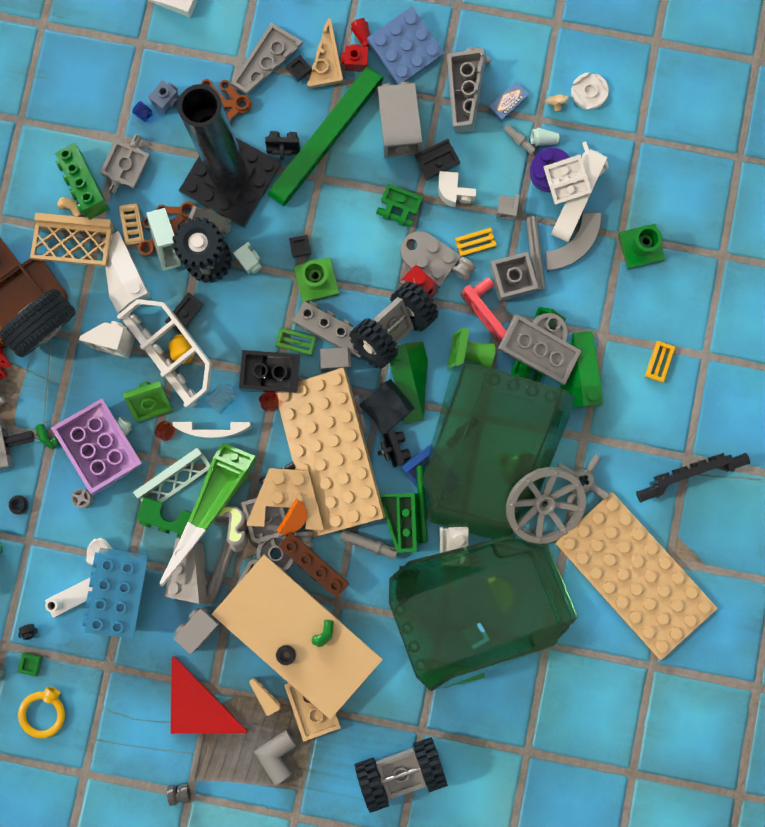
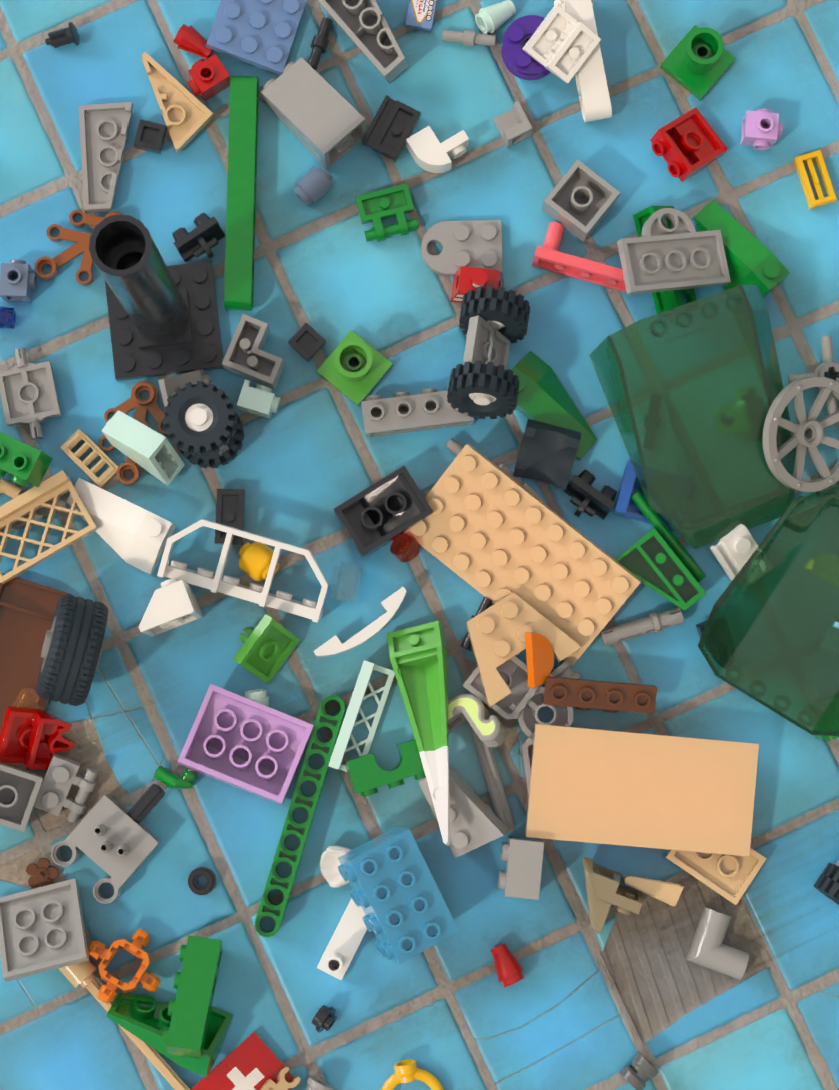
camera: 40 degrees left, 0 degrees up
green tile [17,652,43,677] -> none
light grey wheel [71,489,94,508] -> none
clear red tile [155,421,175,441] -> none
red tile [171,656,247,734] -> none
bright green tile [275,328,317,356] -> none
black plate [276,645,296,665] -> none
green arm [311,620,334,647] -> none
light grey slope [319,348,351,372] -> none
bright green plant [447,327,495,371] -> none
light grey wheel [452,257,476,280] -> none
yellow tile [455,228,497,257] -> none
light grey axle [526,217,545,291] -> none
light grey tile [545,213,601,271] -> none
none -> light grey brick [222,314,285,390]
none -> green beam [254,695,346,937]
none -> sand blue brick [293,166,333,206]
none -> black bar [308,17,333,70]
none -> red cone [490,943,524,988]
none -> dark tan piece [582,857,643,934]
none -> red plate [650,108,728,182]
none -> lavender brick [740,109,783,150]

